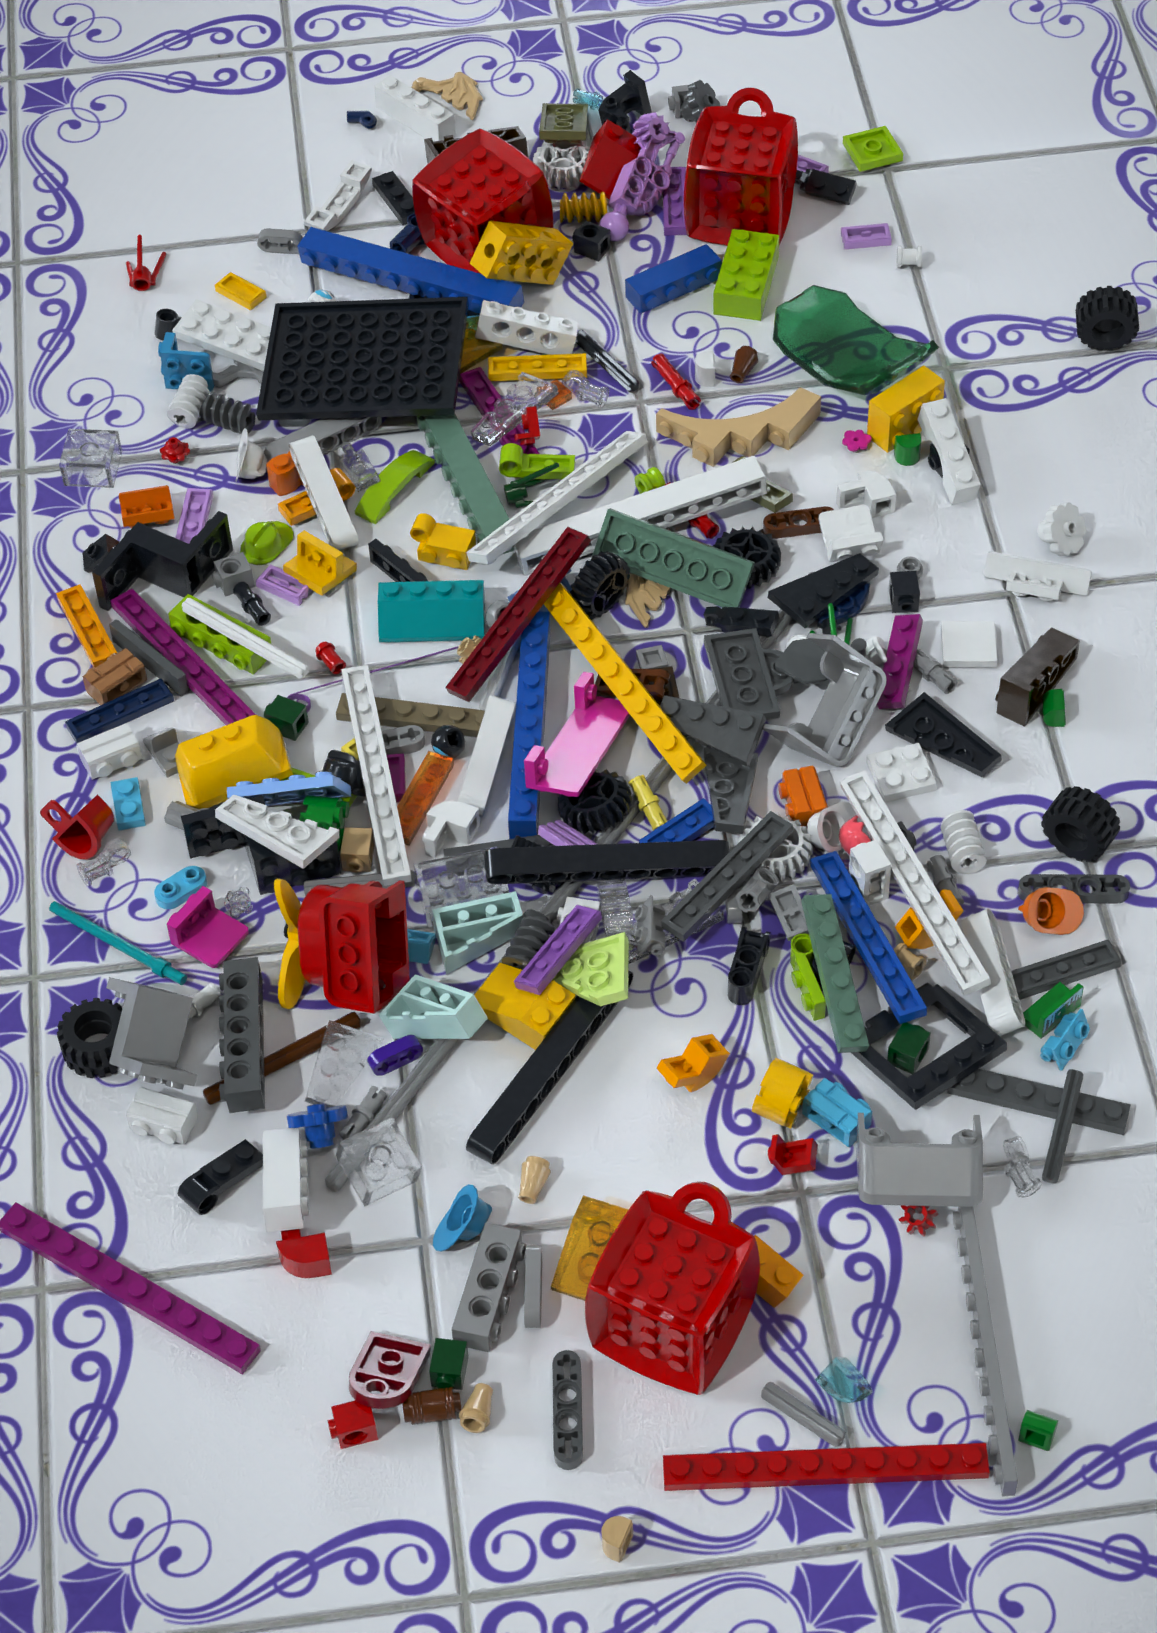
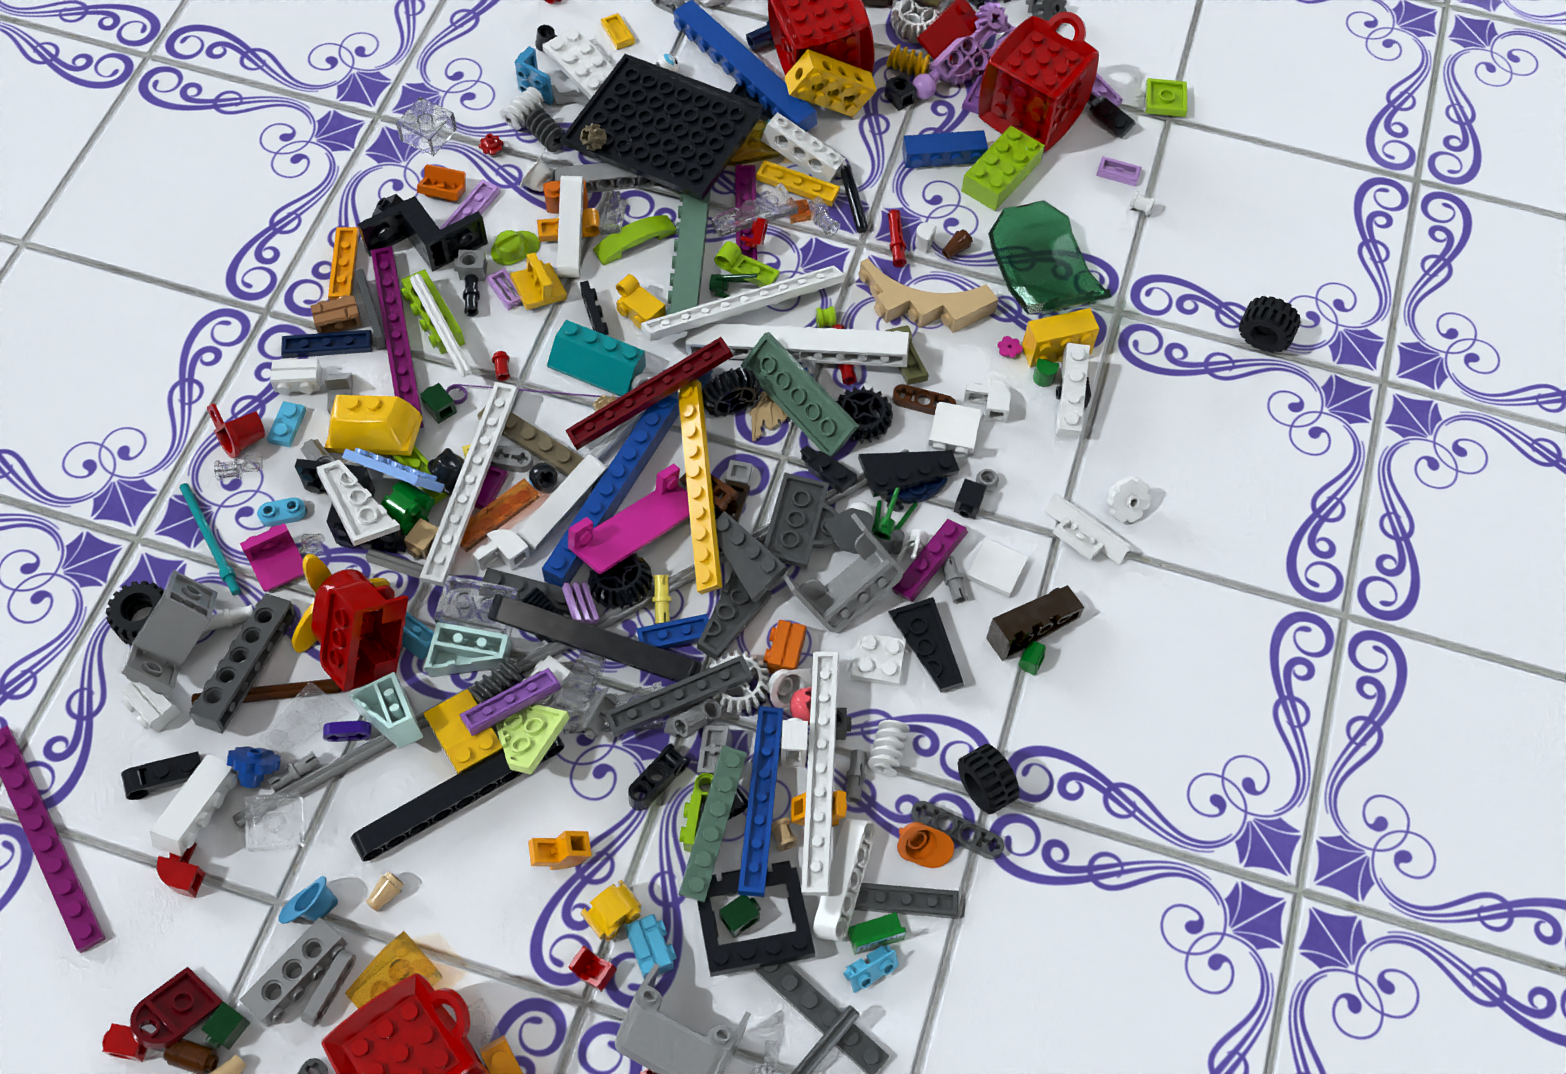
camera: 20 degrees right, 10 degrees up
none -> dark tan gear [580,123,607,151]

